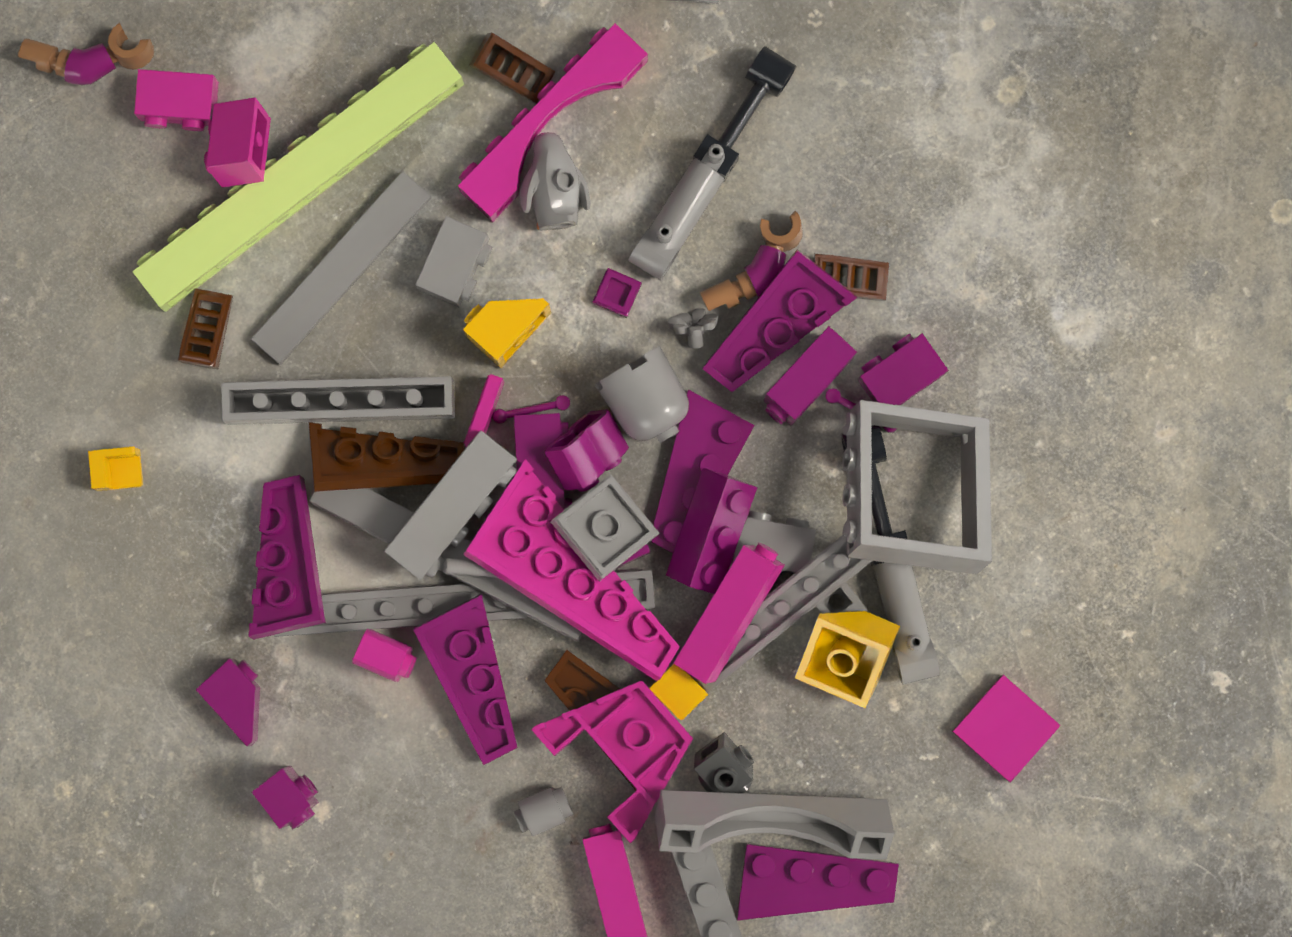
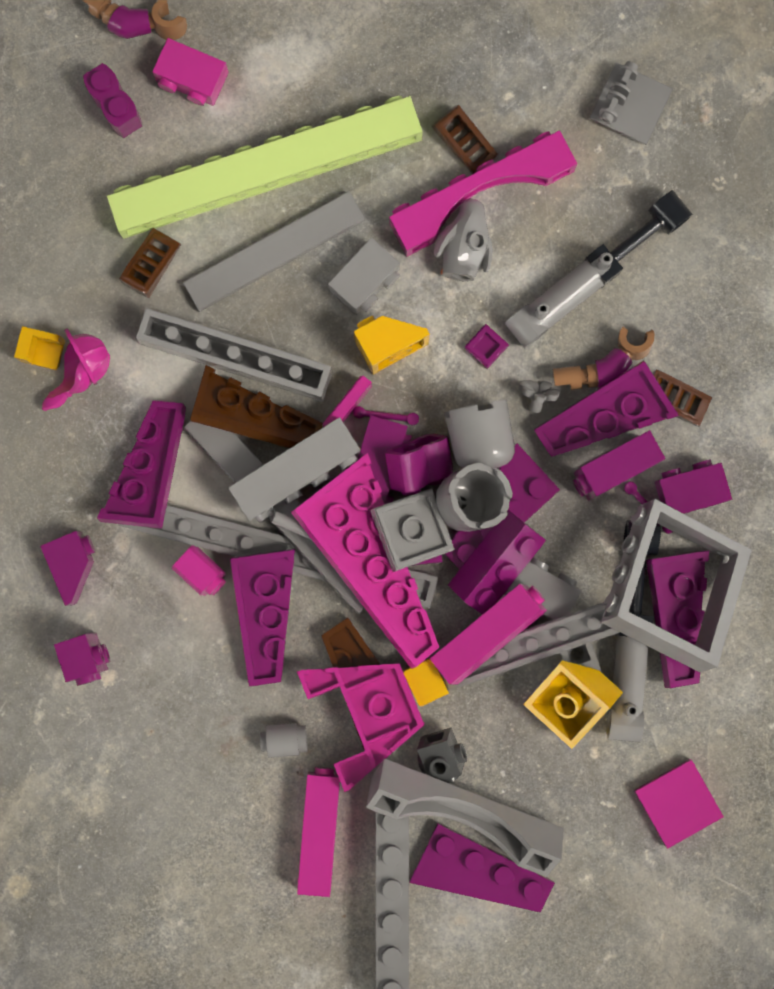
camera: 20 degrees right, 0 degrees up
dark pink brick [204,97,271,188] -> none
none -> dark pink piece [42,328,110,411]
none -> magenta brick [83,63,142,138]
none -> light grey cylinder [435,462,513,532]
none -> magenta wing [646,550,709,689]

